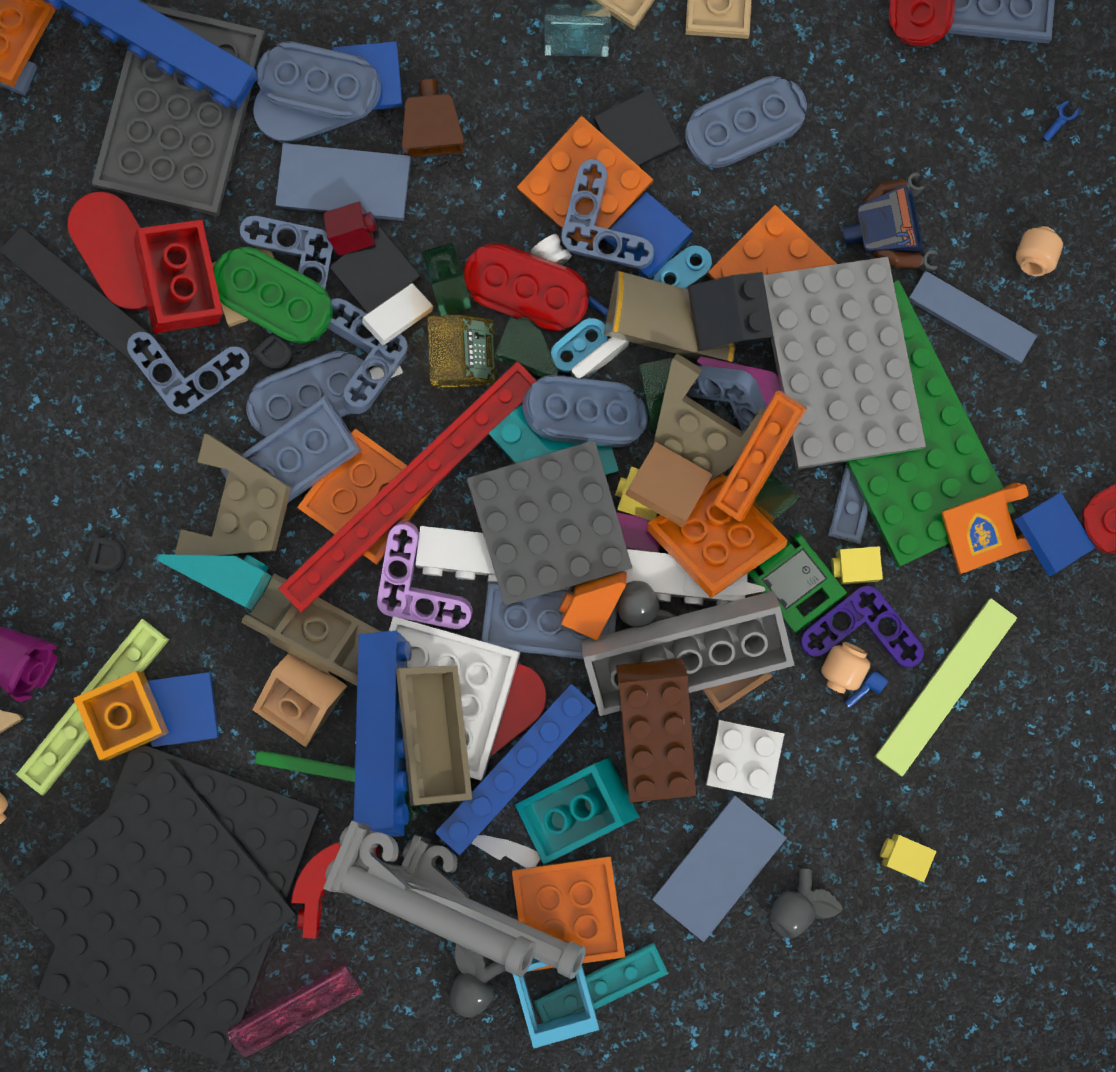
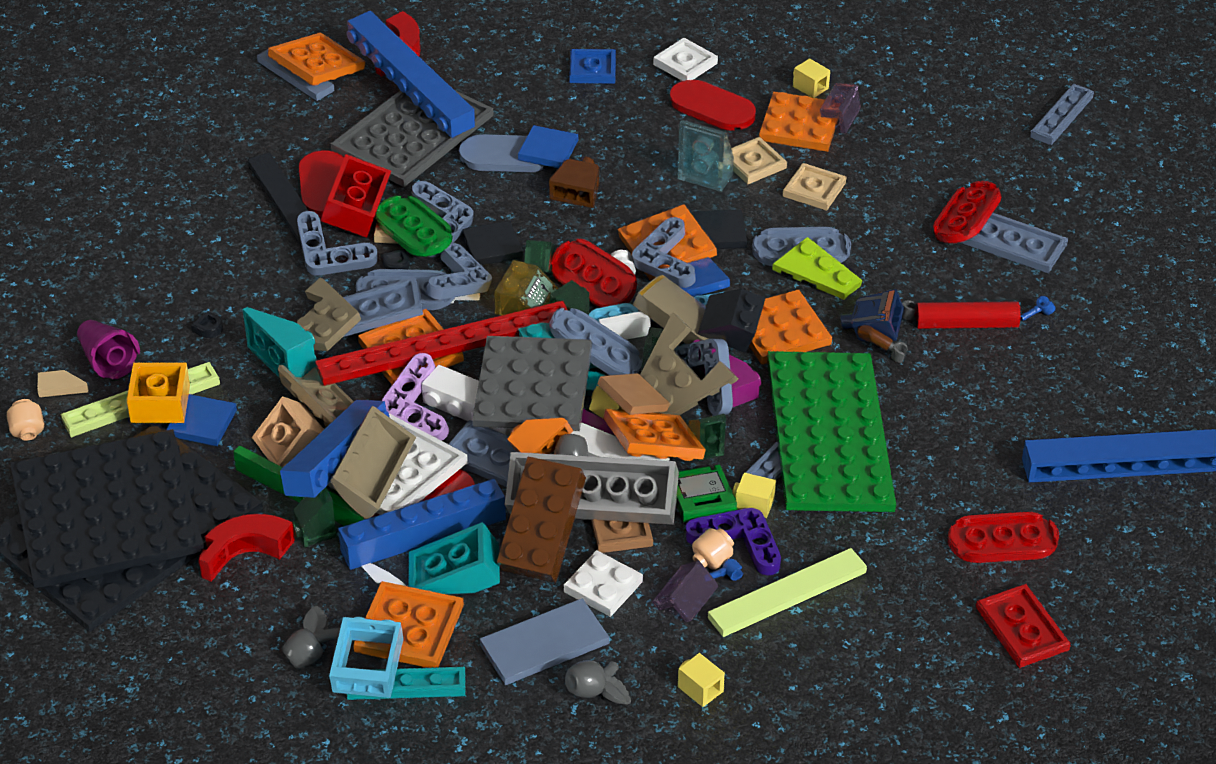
camera: 25 degrees right, 40 degrees down
clear pink plate [226,964,362,1058] -> none
sand blue tile [256,41,381,121] -> none
sand blue tile [275,143,411,221] -> none
light grey arch [323,821,586,979] -> none
dark red brick [324,201,377,256] -> none
white tile [362,283,433,345] -> none
orange tile [713,390,807,522] -> none
light grey plate [763,257,926,469] -> none
sand blue tile [908,270,1037,365] -> none
orange flag [941,482,1032,574] -> none
blue tile [1015,492,1095,577] -> none
light nougat head [1016,226,1063,276] -> none
none -> clear purple panel [652,560,718,622]
none -> lime wing [772,237,862,300]
none -> red brick [915,301,1020,329]

